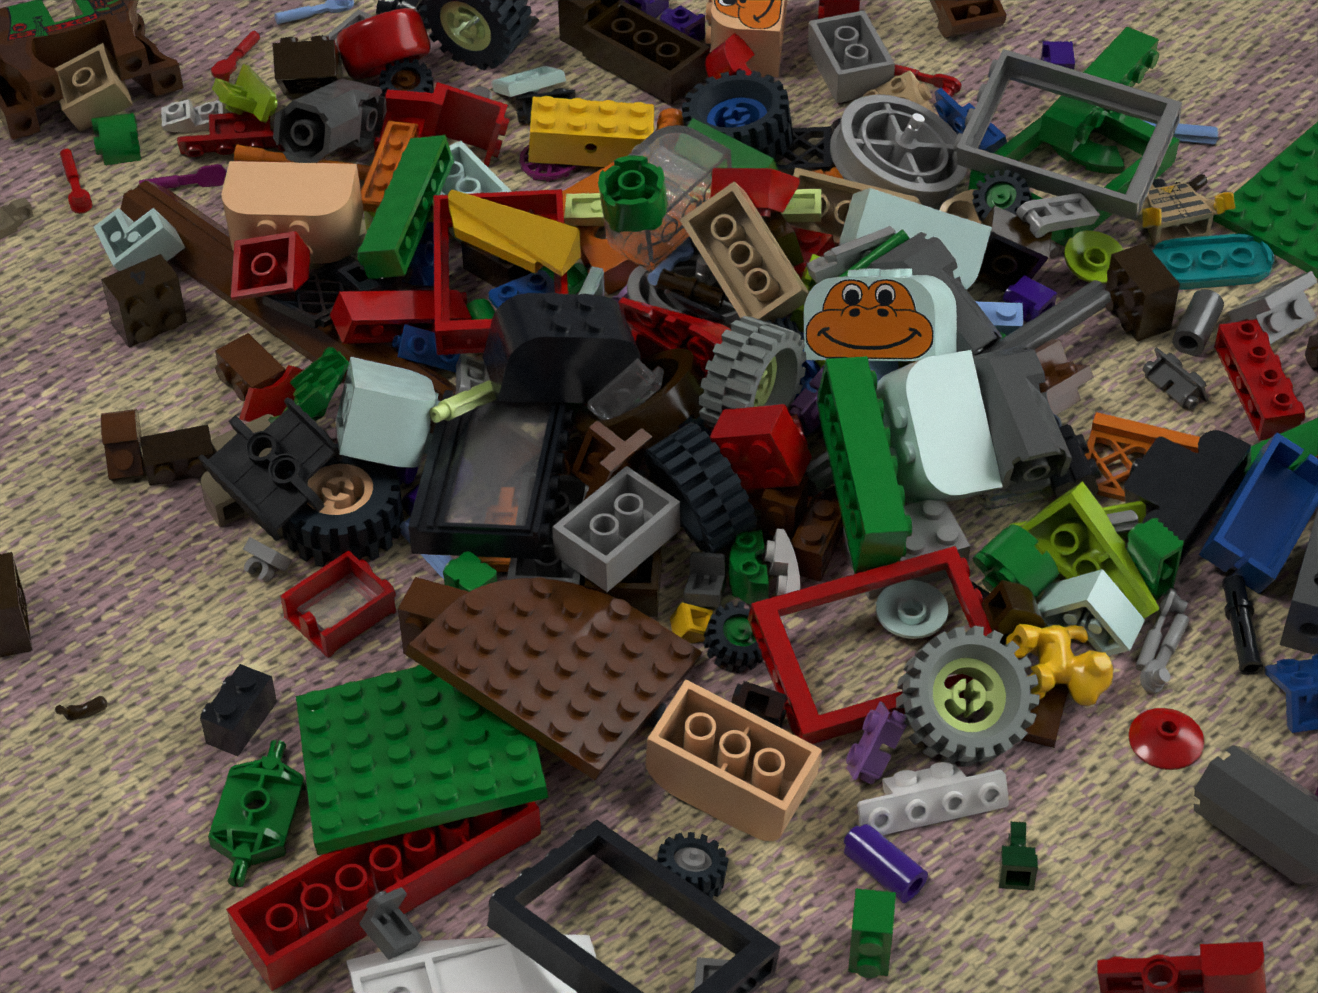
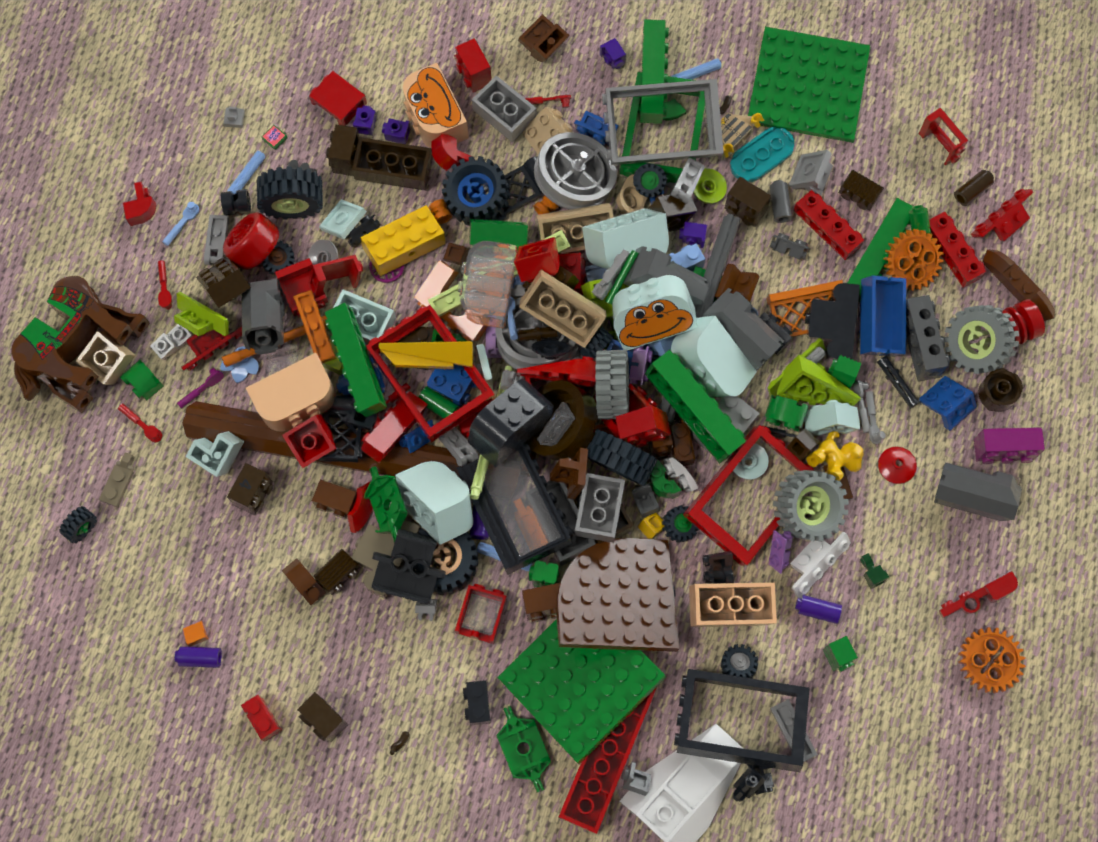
camera: 30 degrees left, 25 degrees up
green brick [598,155,668,233] -> none

